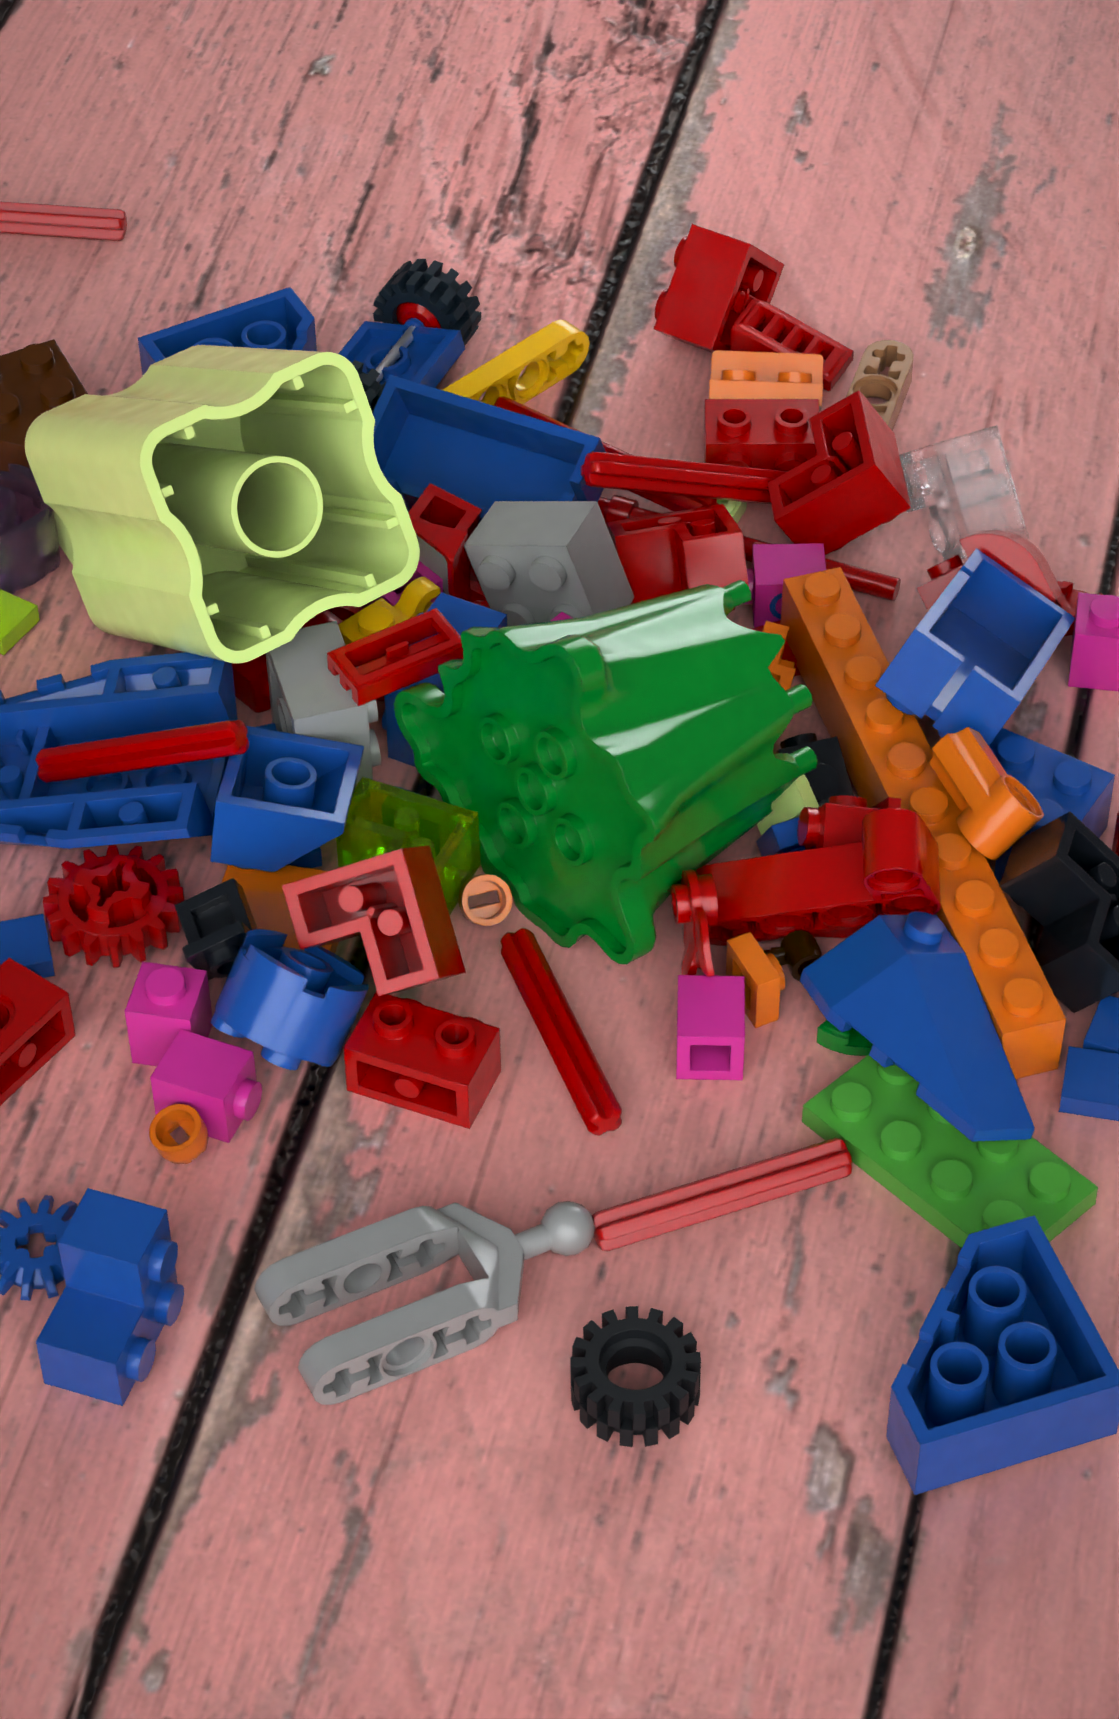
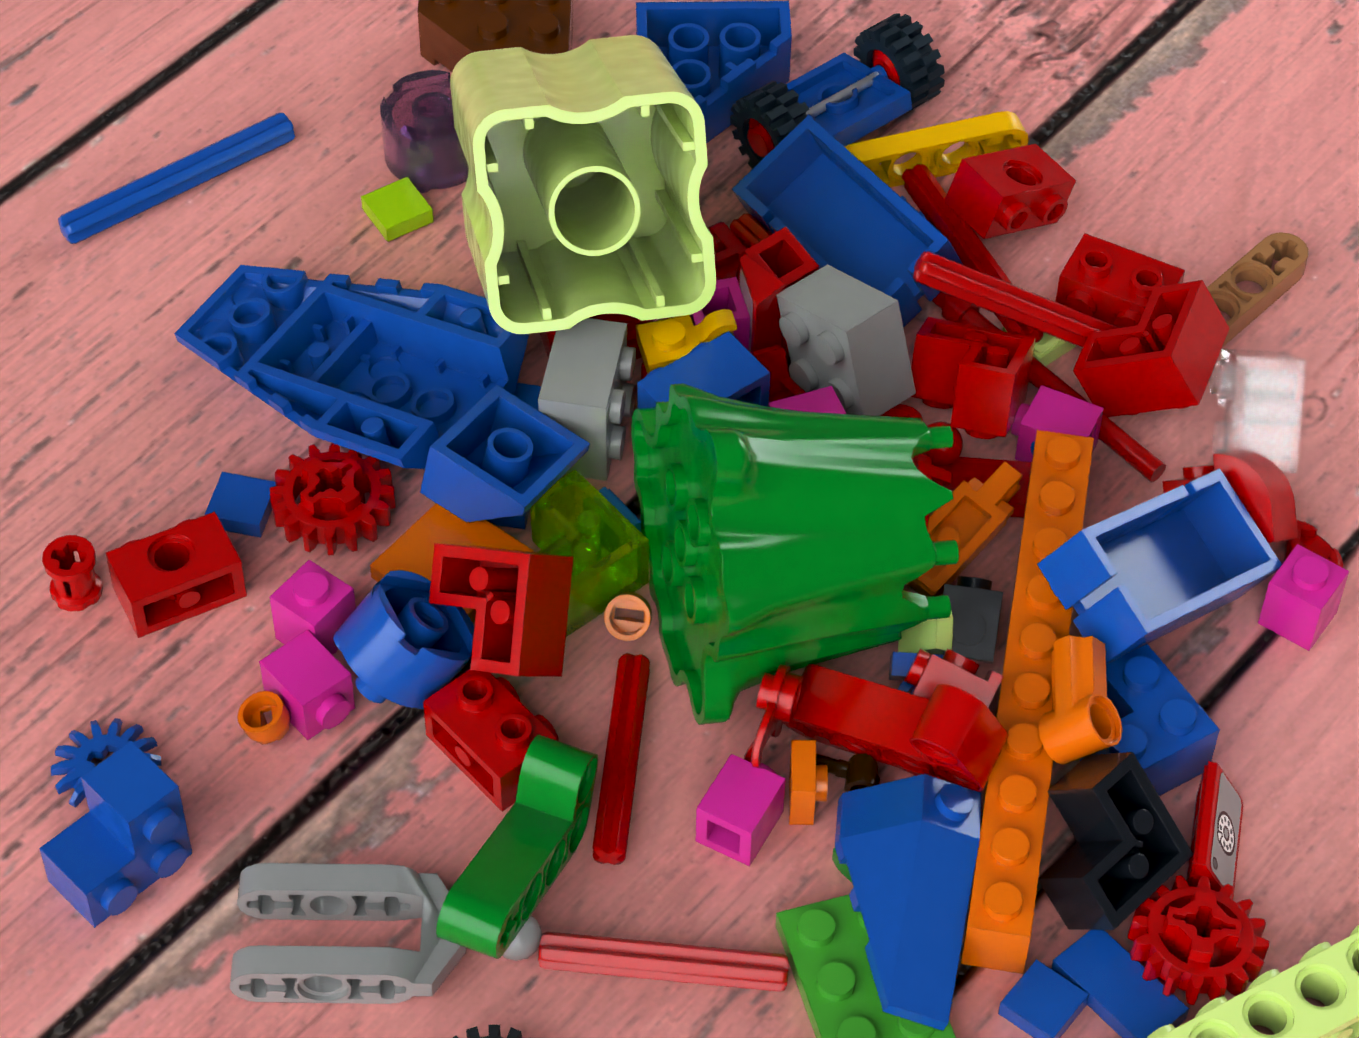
camera: 25 degrees right, 5 degrees up
red axle [35,720,250,782] -> none
black bracket [175,878,258,980] -> none
red tile [327,608,463,706] -> none
red brick [654,224,784,353] -> none
orange bracket [709,350,823,411] -> none
red slope [730,298,854,391] -> none
none -> green beam [436,735,598,959]
none -> red brick [944,144,1076,239]

